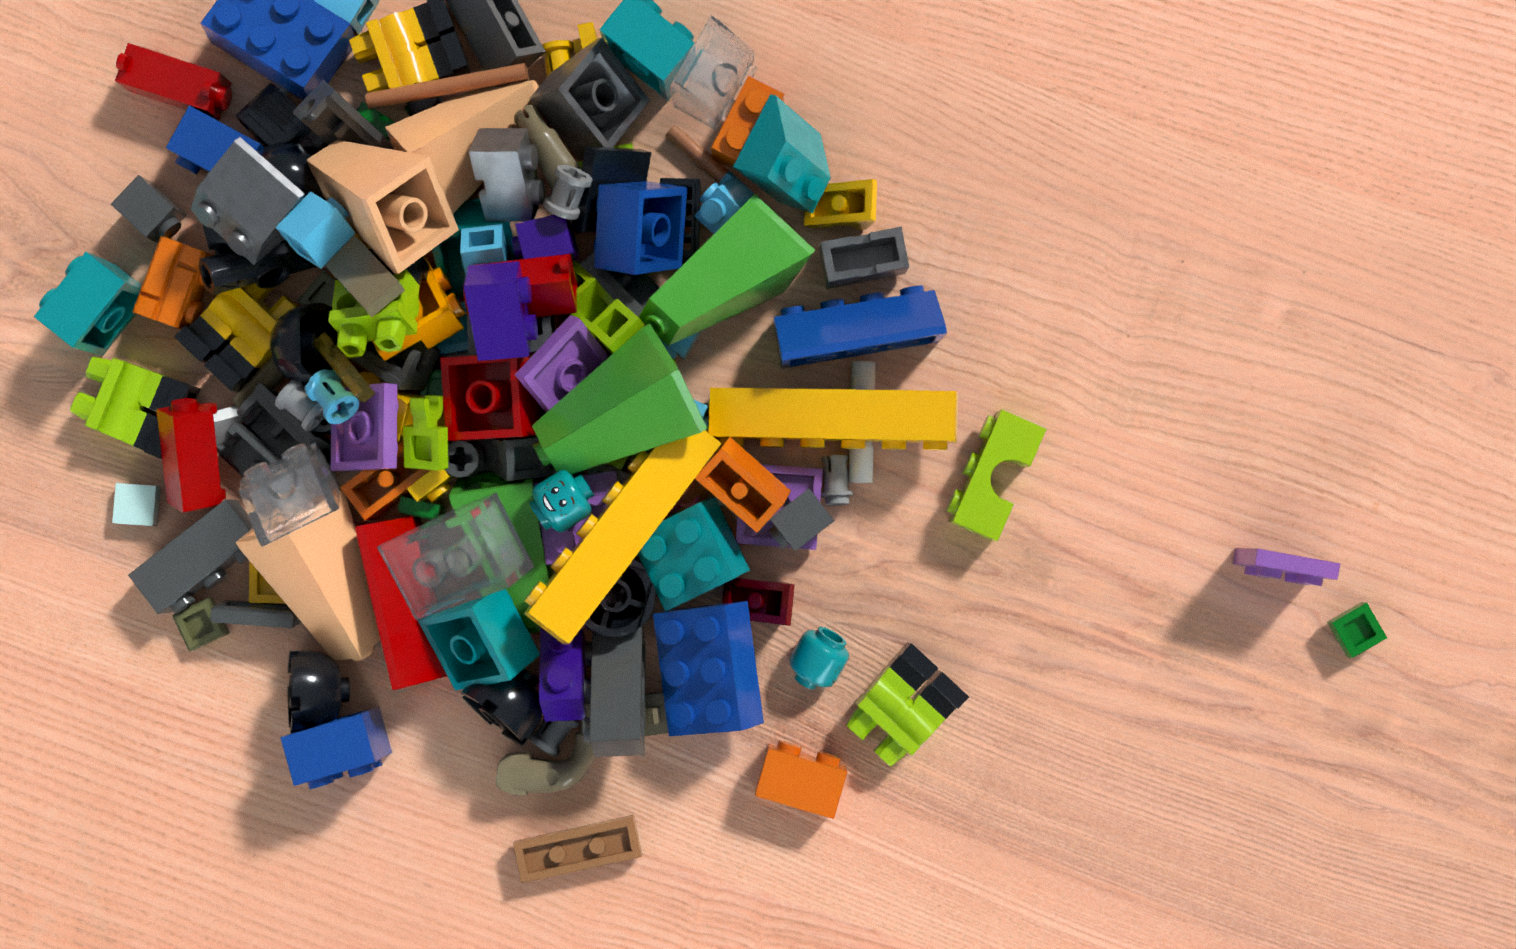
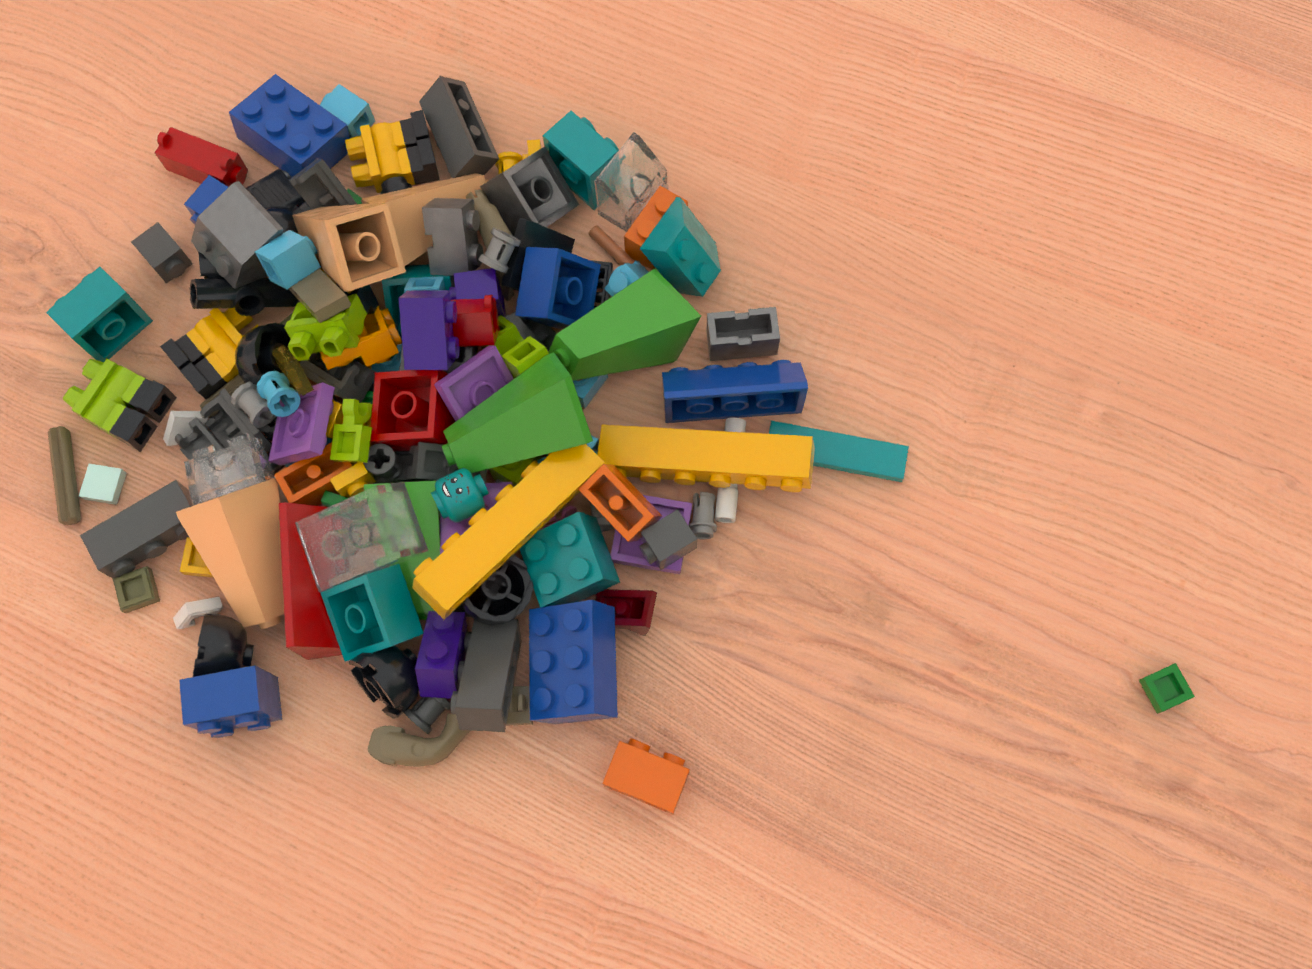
camera: 10 degrees right, 15 degrees down
orange brick [132,236,212,329] -> none
red brick [156,398,226,513] -> none
dark grey tile [211,600,301,628] -> none
nougat bar [365,63,529,110] -> none
medium nougat plate [513,815,642,883] -> none
teal head [789,627,849,690] -> none
yellow slope [804,179,877,230] -> none
lime hips [845,642,969,767] -> none
lime arch [946,409,1047,541] -> none
medium lavender plate [1233,548,1340,586] -> none
none -> dark tan axle [48,426,81,525]
none -> white tile [173,597,223,629]
none -> teal tile [769,421,909,482]

